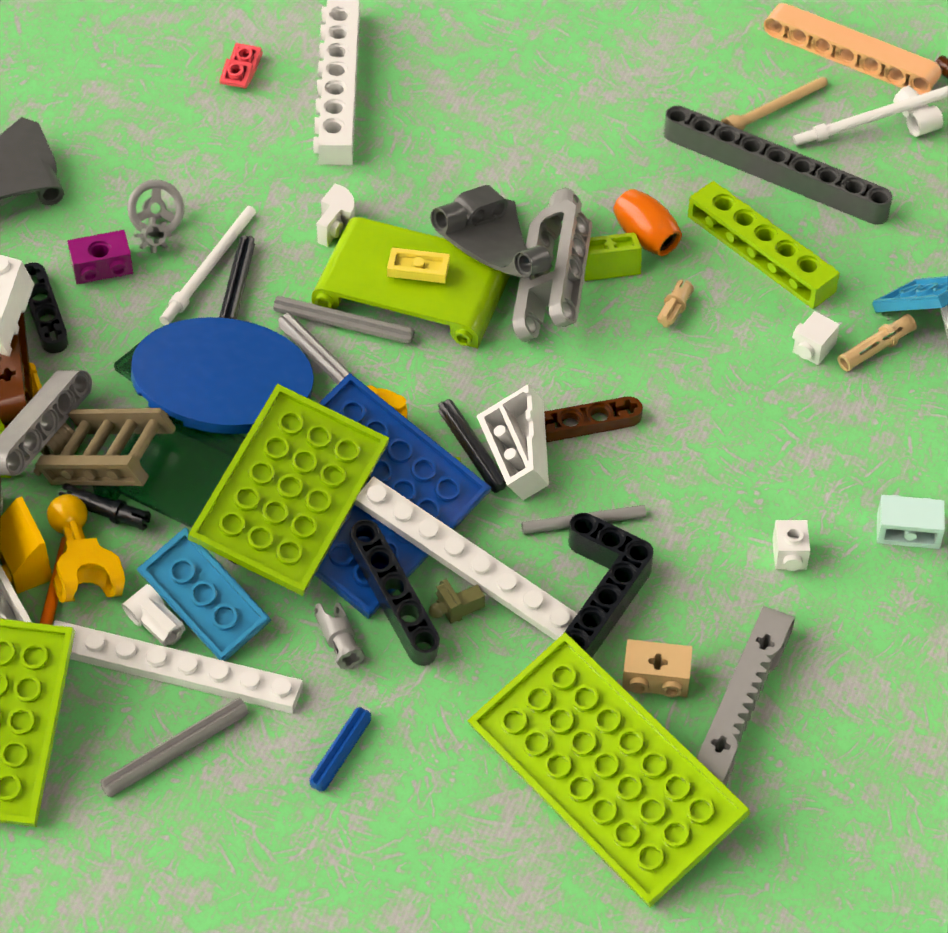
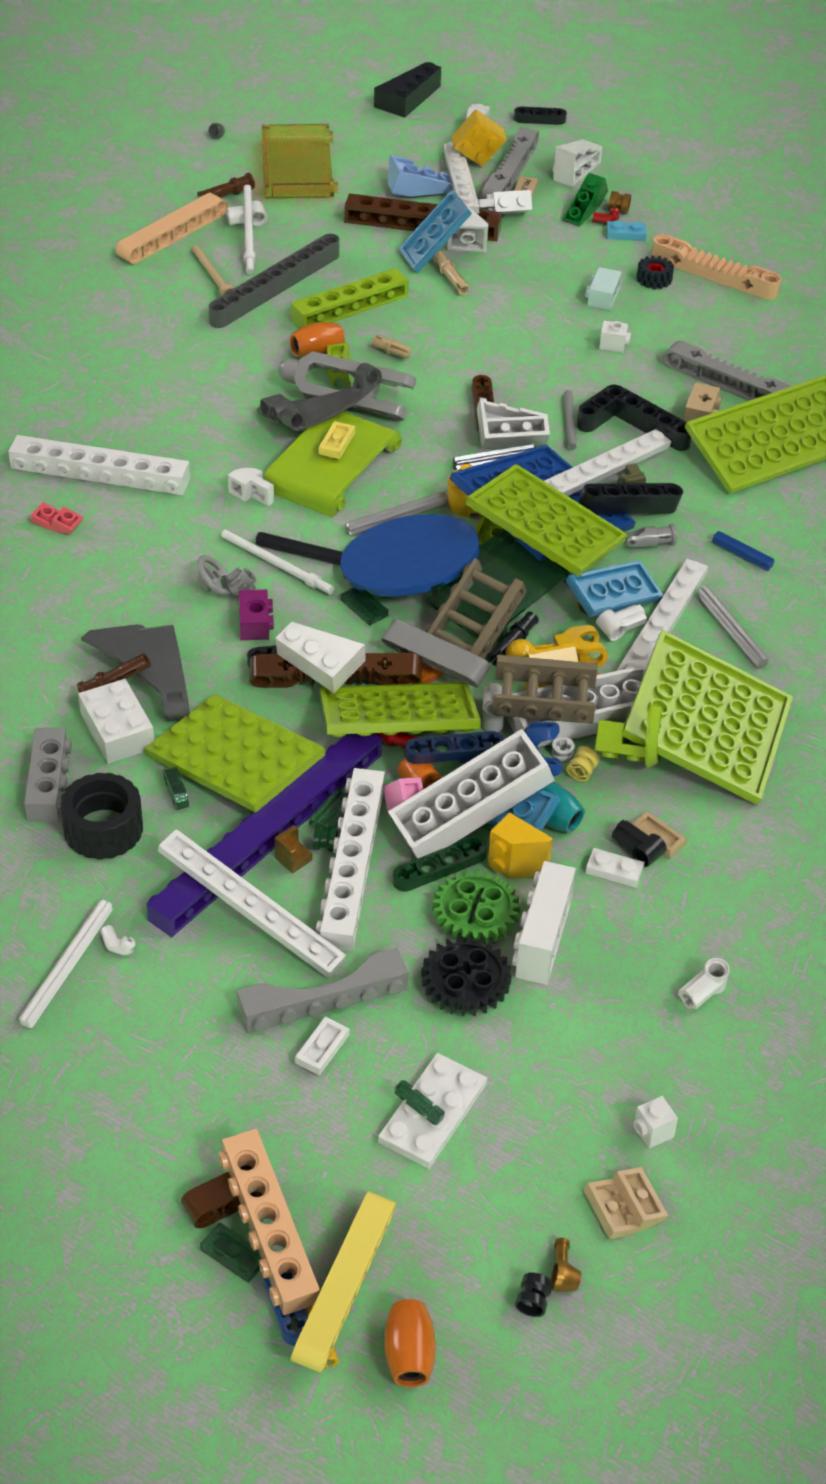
camera: 80 degrees left, 5 degrees down
light grey axle [273,296,414,344] -> none
white brick [792,311,840,365] -> none

